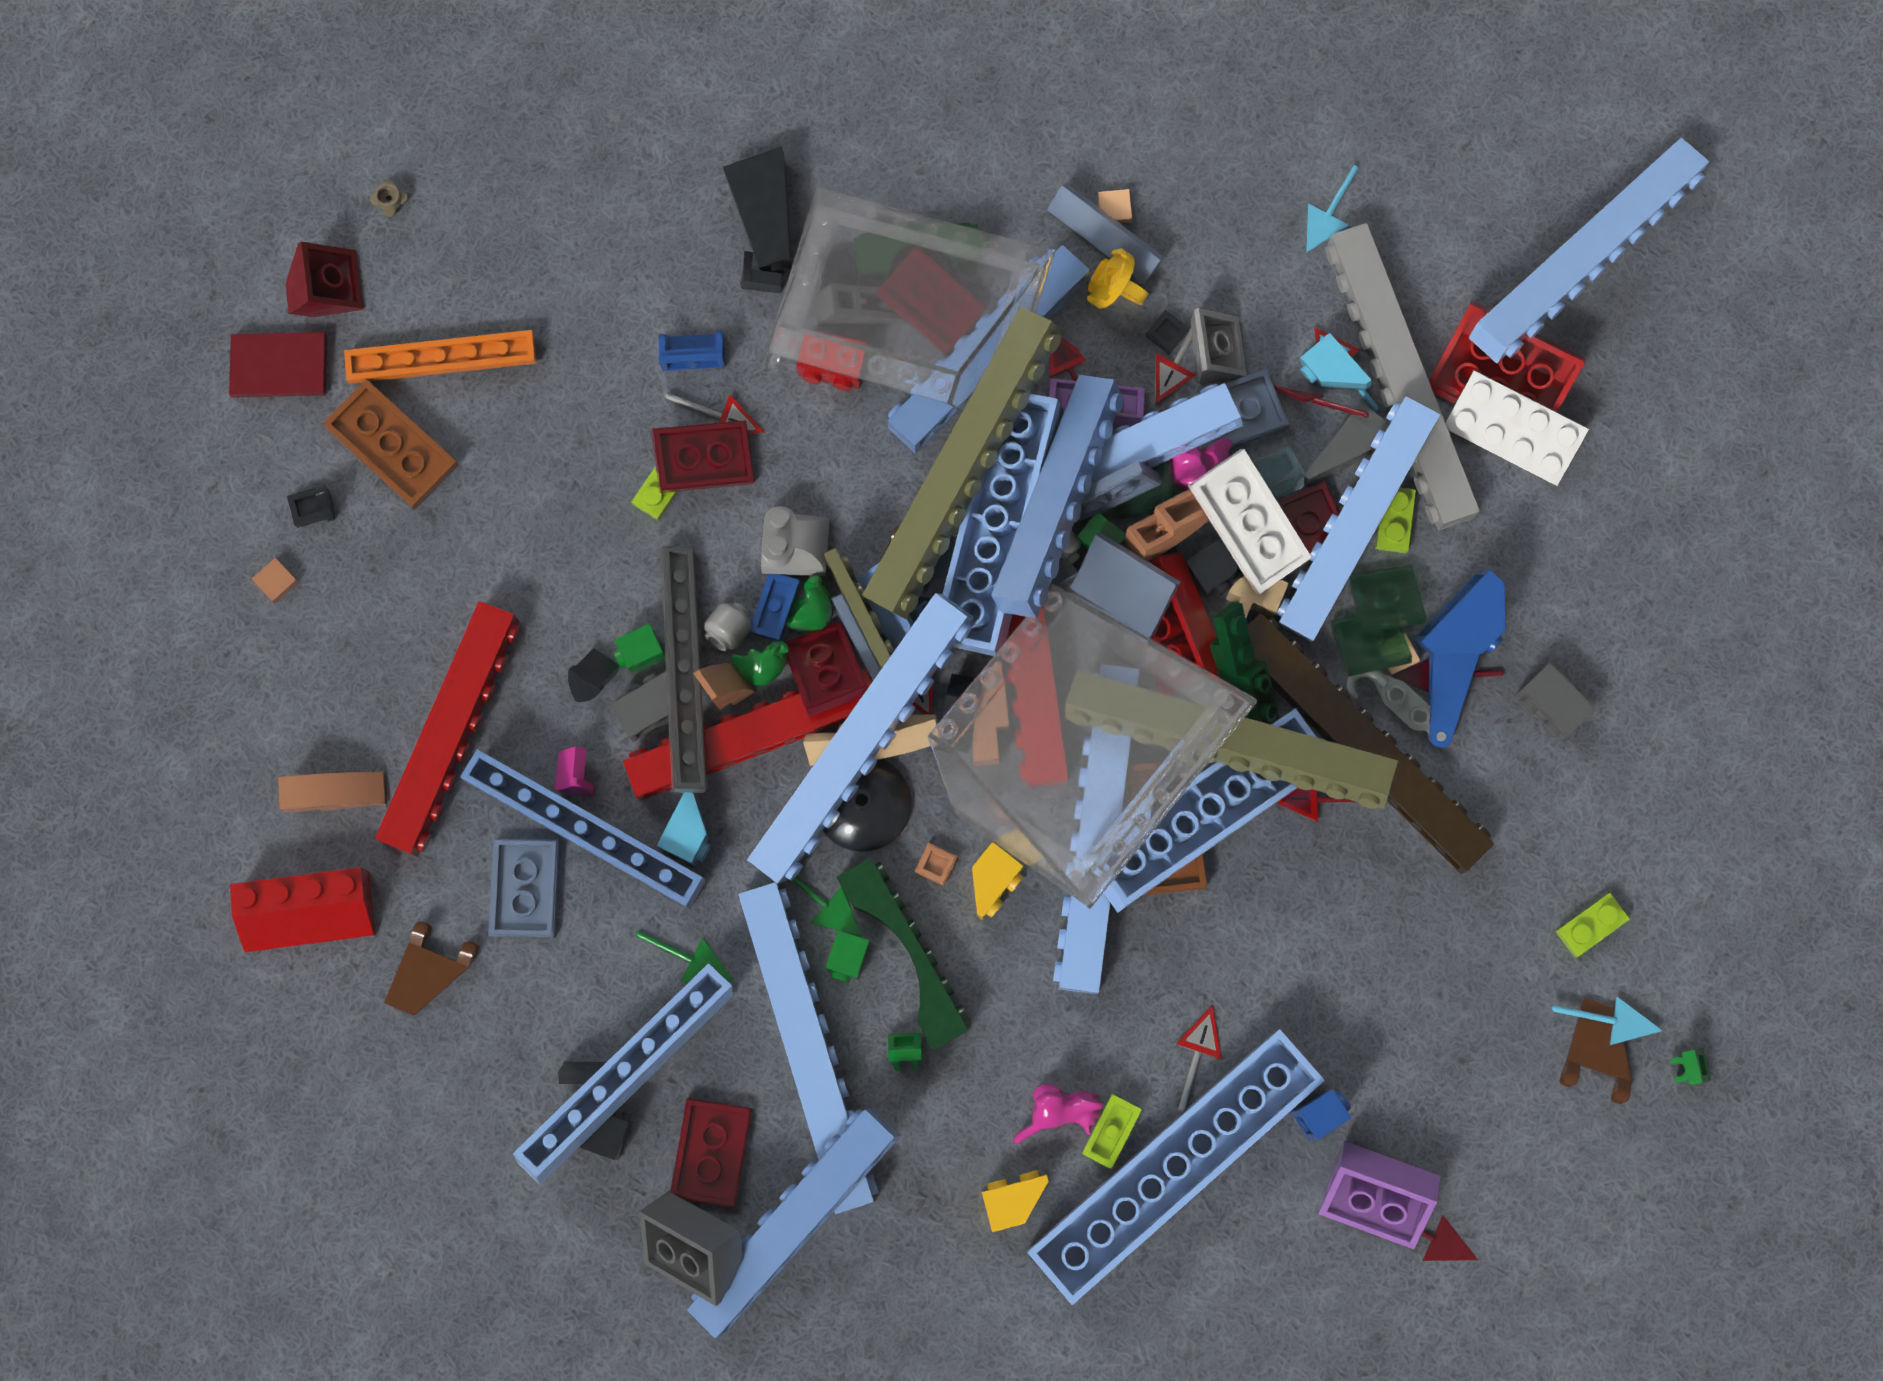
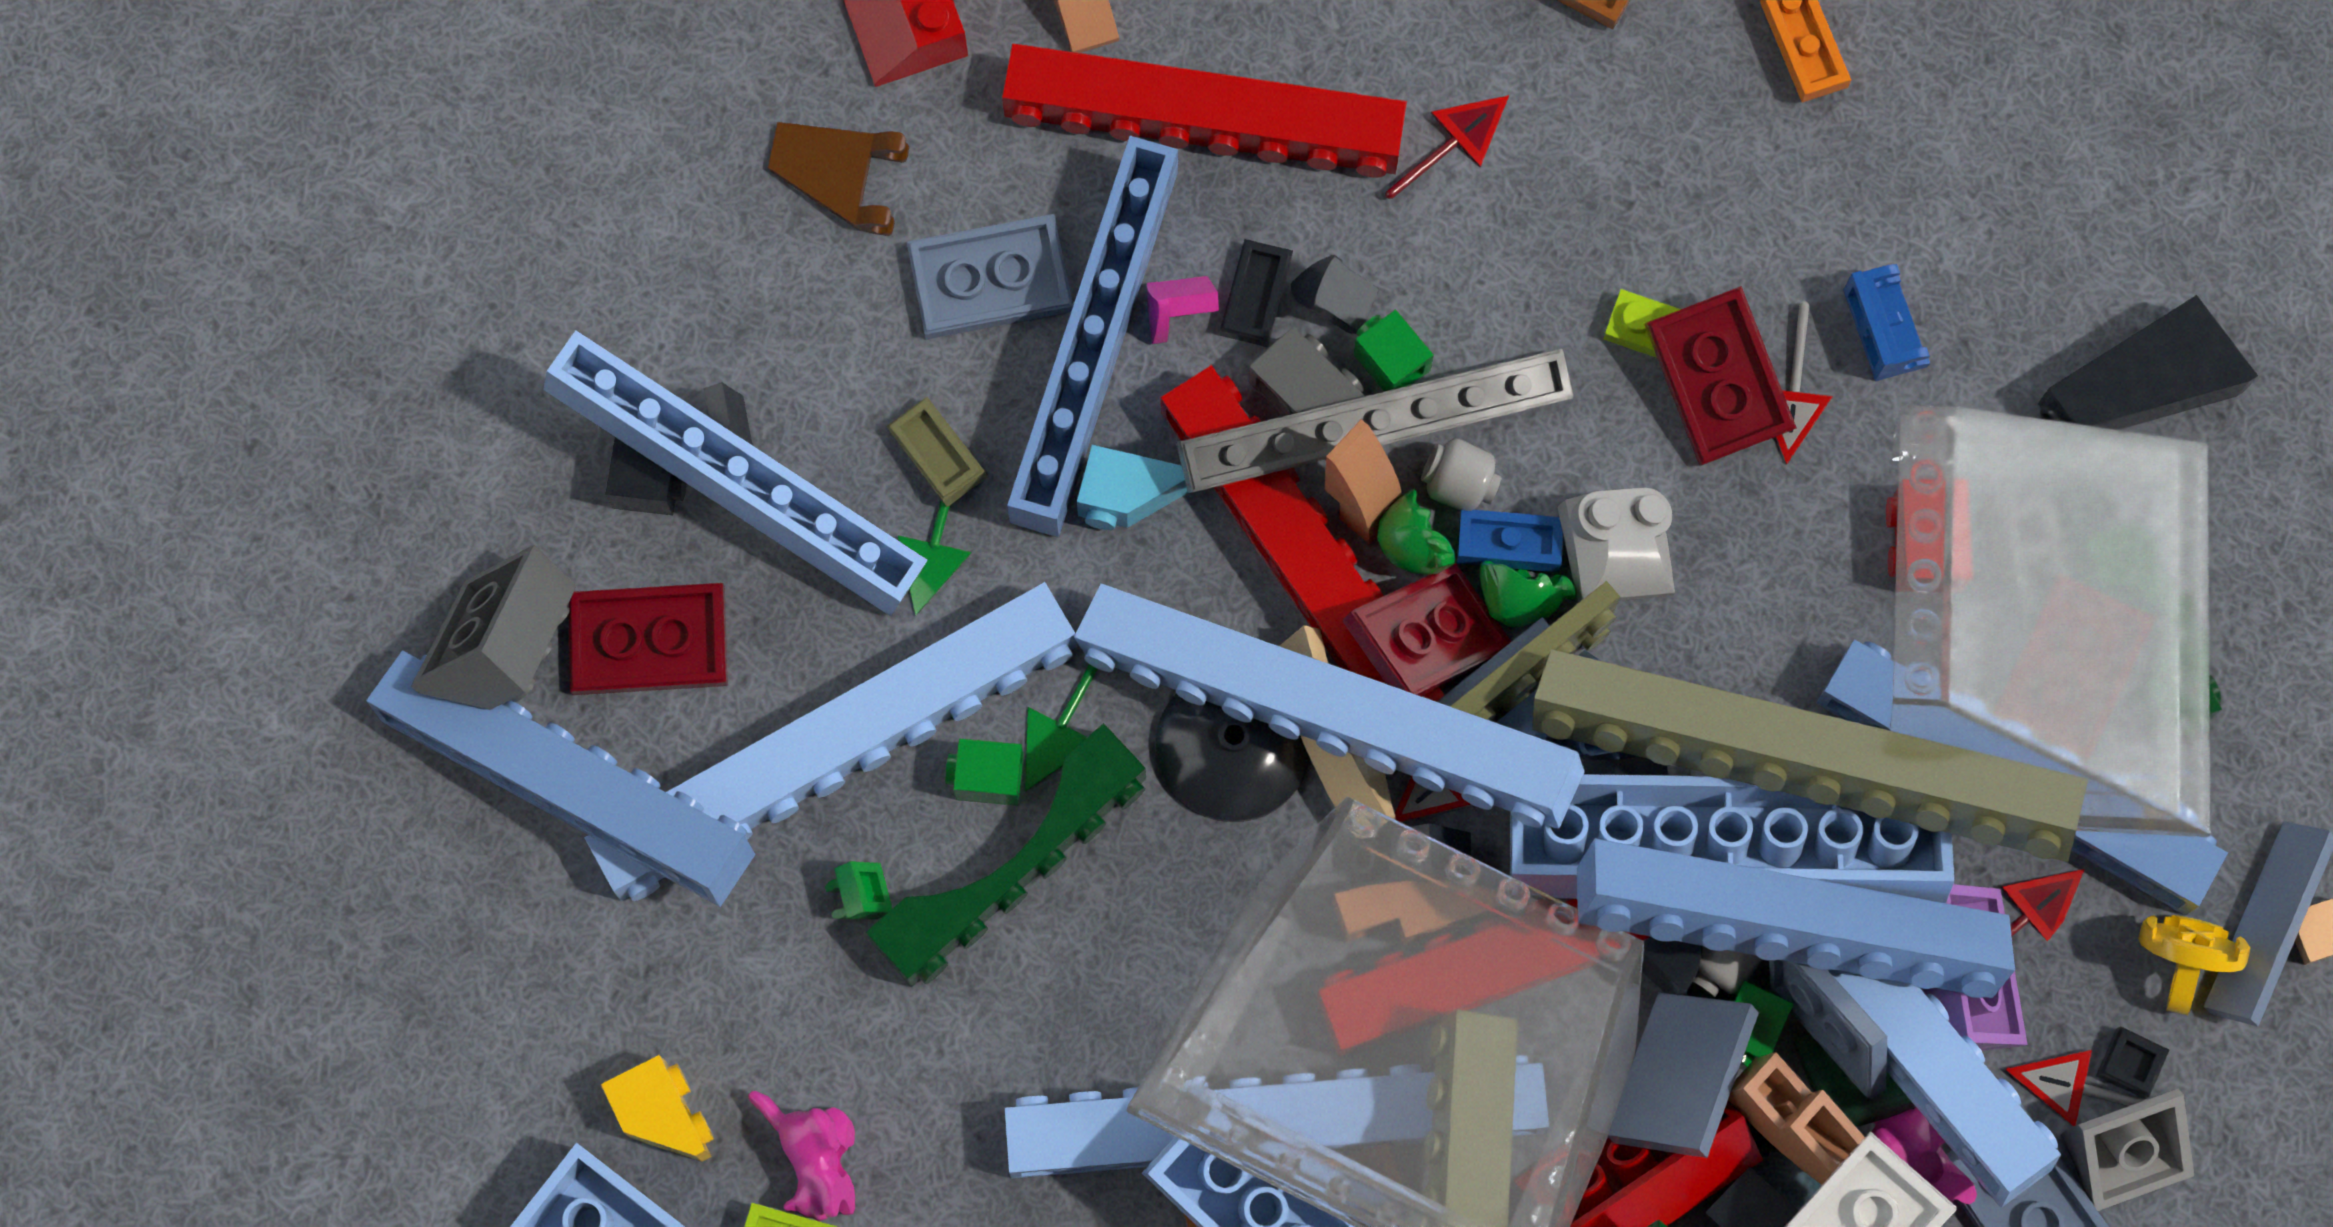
camera: 75 degrees right, 5 degrees down
black tile [740,251,782,293] -> none
nougat tile [914,842,958,886] -> none
yellow slope [972,842,1024,920] -> none
none -> olive tile [886,397,988,507]
none -> black tile [1220,239,1293,347]
none -> piece [1385,95,1509,199]

